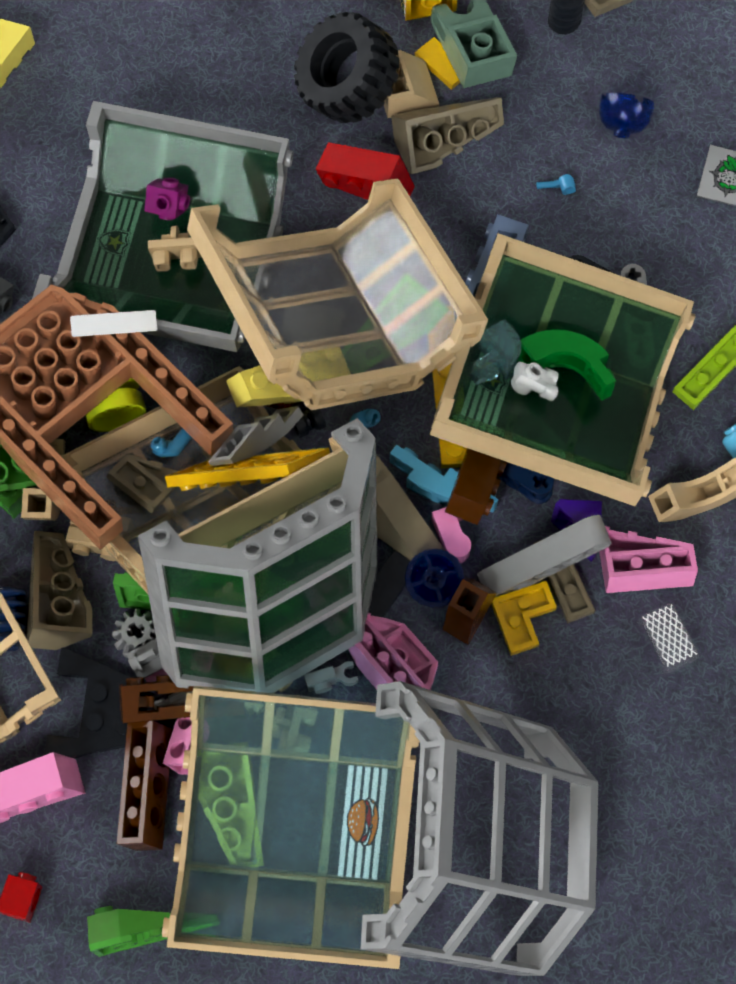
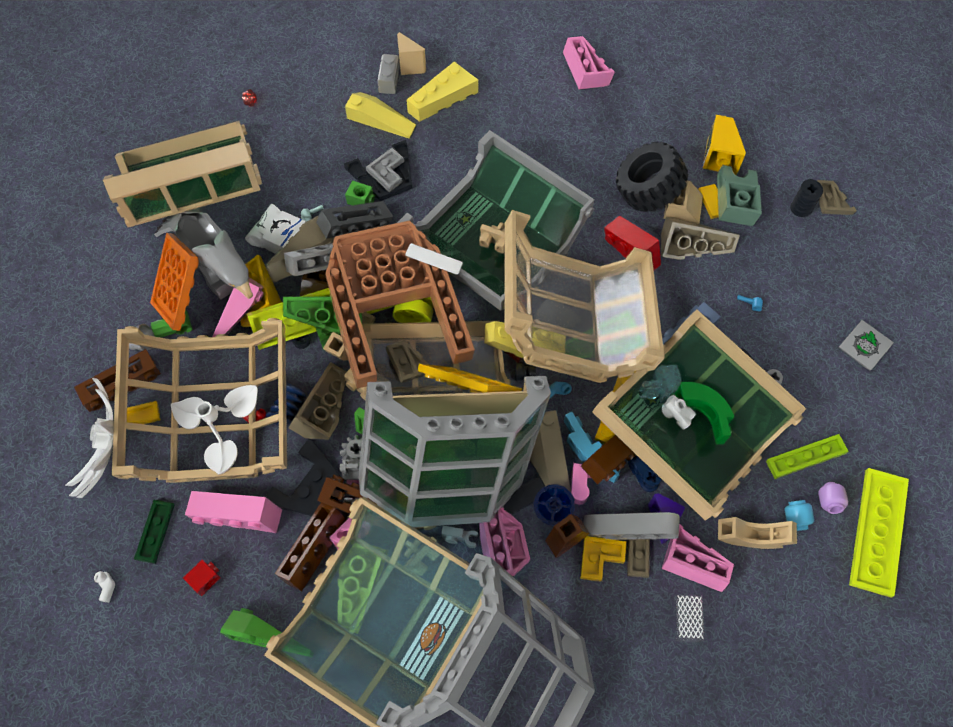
camera: 25 degrees right, 5 degrees down
magenta brick [144,178,190,220] -> none
dark azure arm [151,428,192,457] -> none
light grey slope [208,406,304,466] -> none
clear blue cylinder [599,92,655,139] -> none

